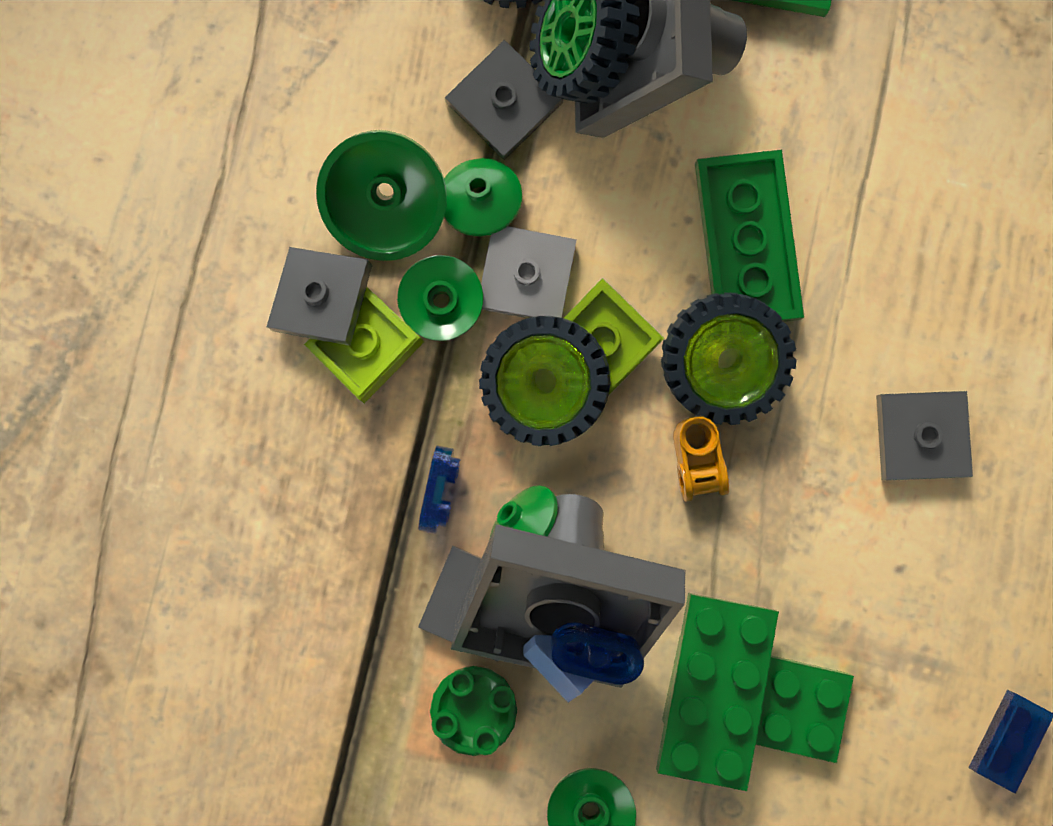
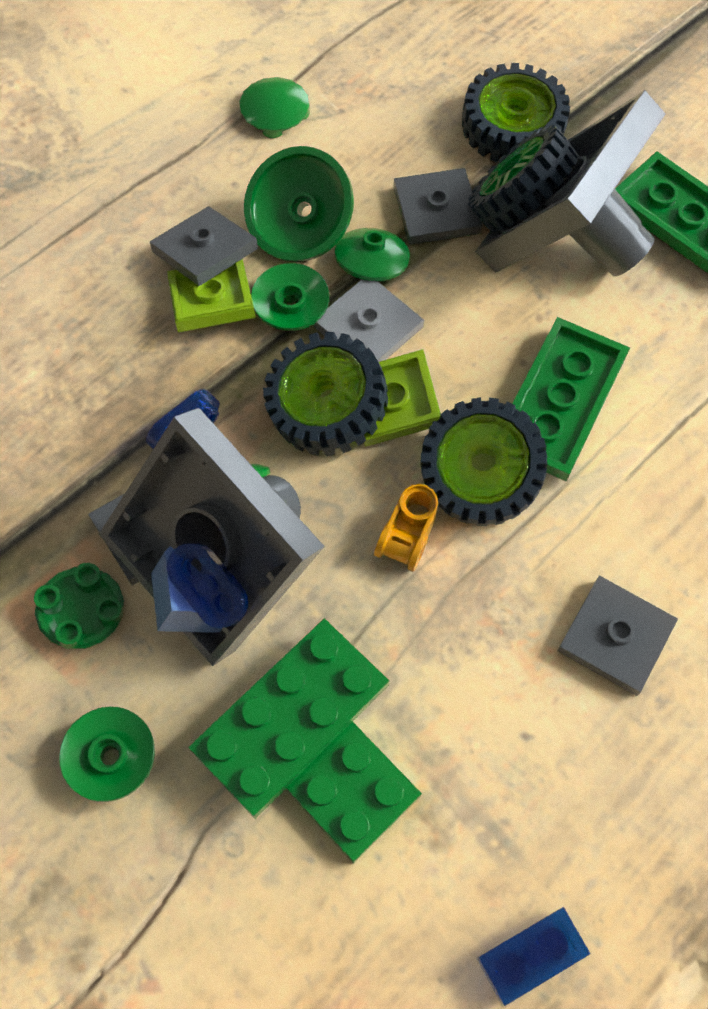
camera: 30 degrees right, 20 degrees down
none -> green dish [239,77,310,138]

